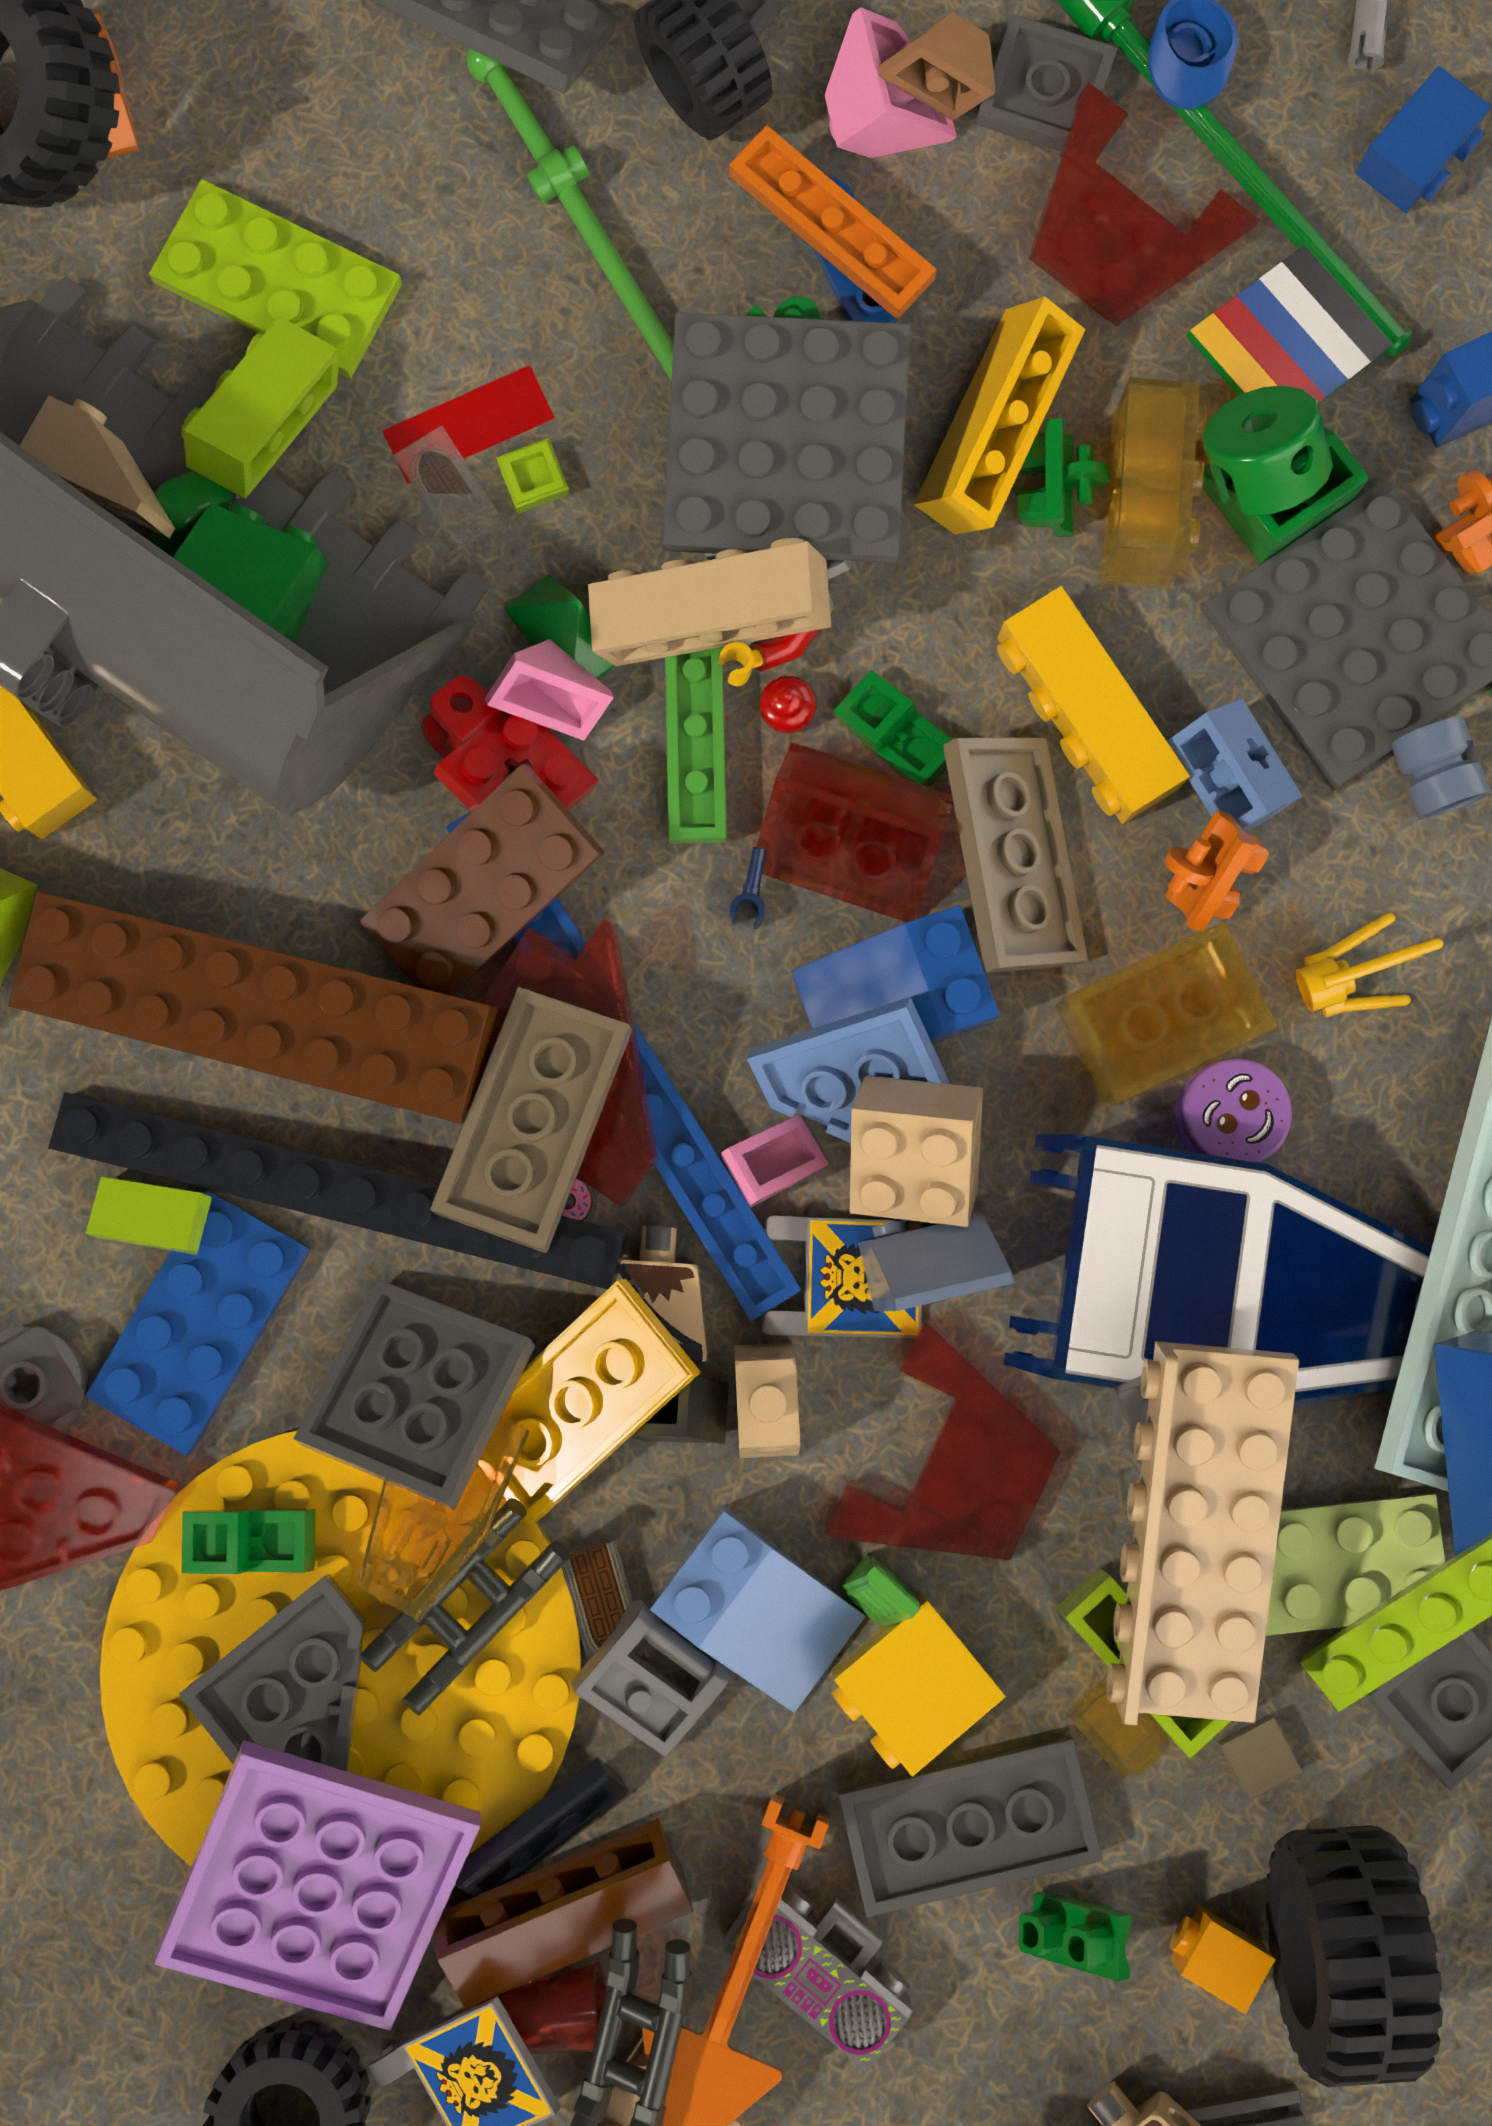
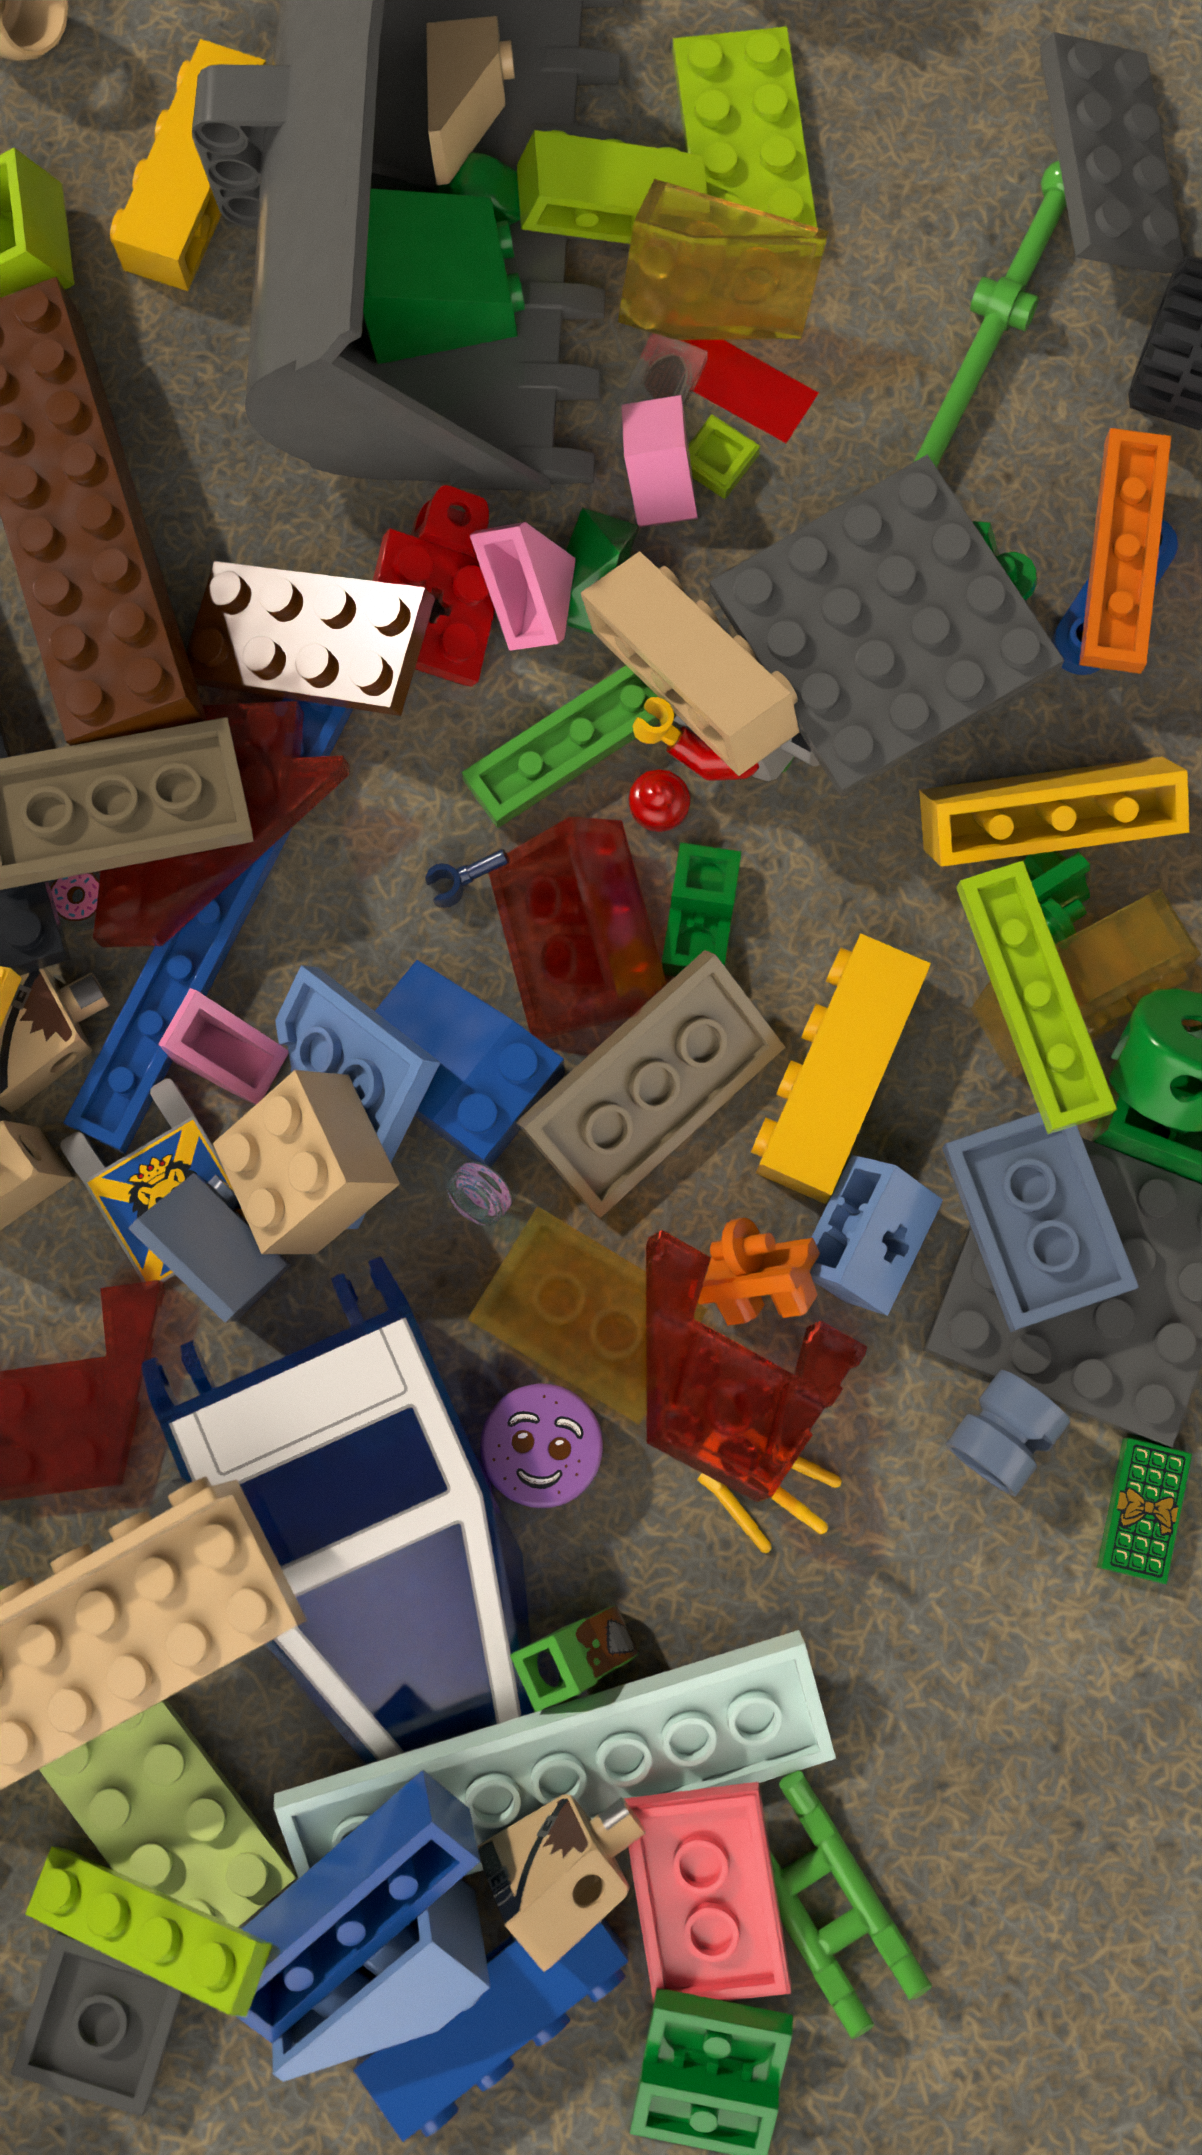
camera: 60 degrees right, 5 degrees down
none -> clear light blue tile [447,1161,513,1226]
none -> bright green leg [510,1604,639,1712]
none -> clear yellow slope [617,179,829,340]
none -> bright pink slope [622,395,698,528]
none -> clear red wing [646,1230,867,1502]
none -> sand blue plate [942,1112,1139,1332]
none -> lime plate [956,861,1117,1134]

